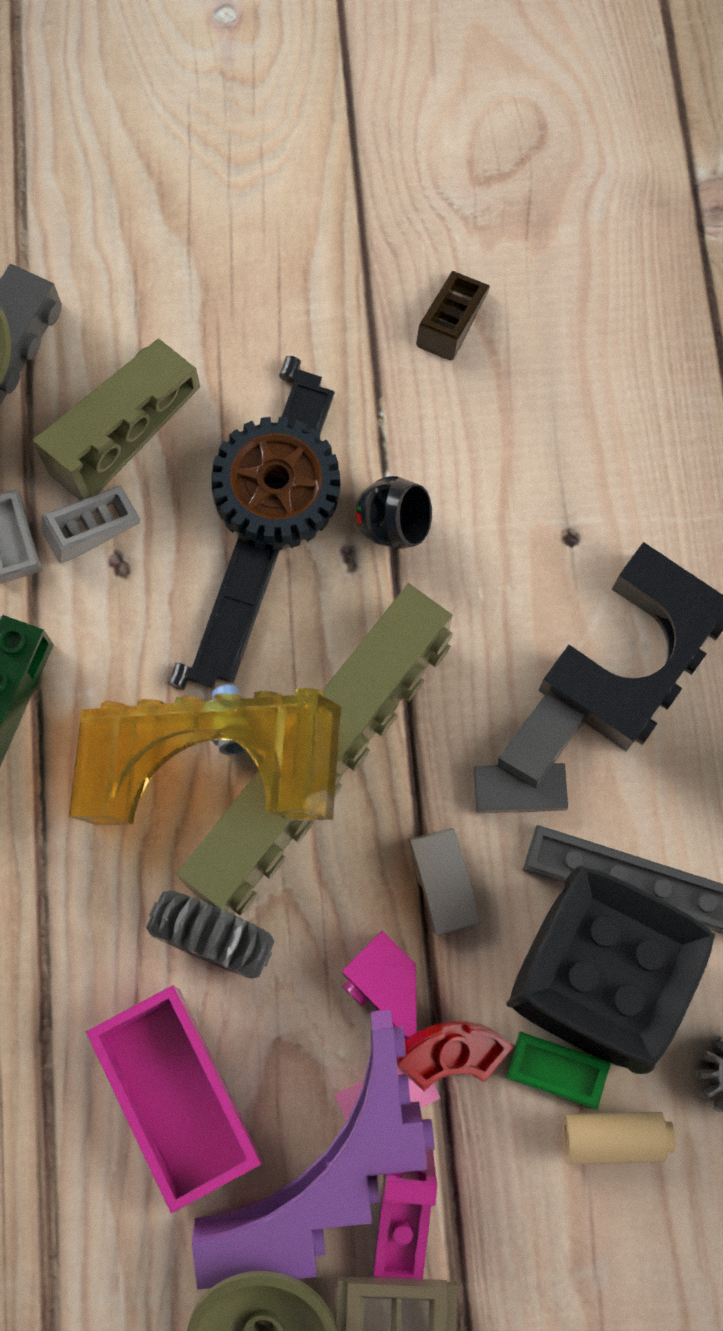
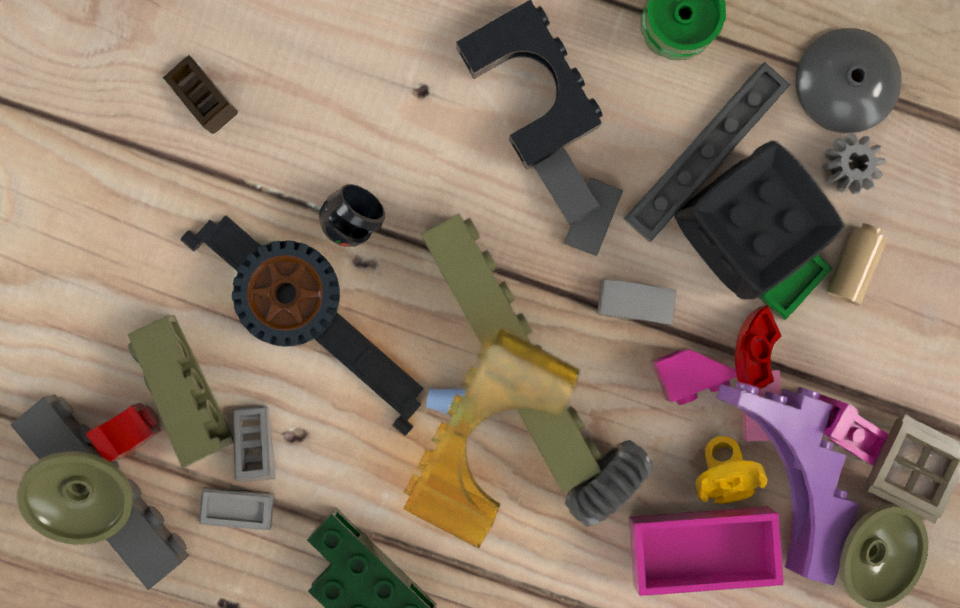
camera: 65 degrees left, 15 degrees up
none -> red arch [86,403,162,462]
none -> yellow tile [695,436,768,504]

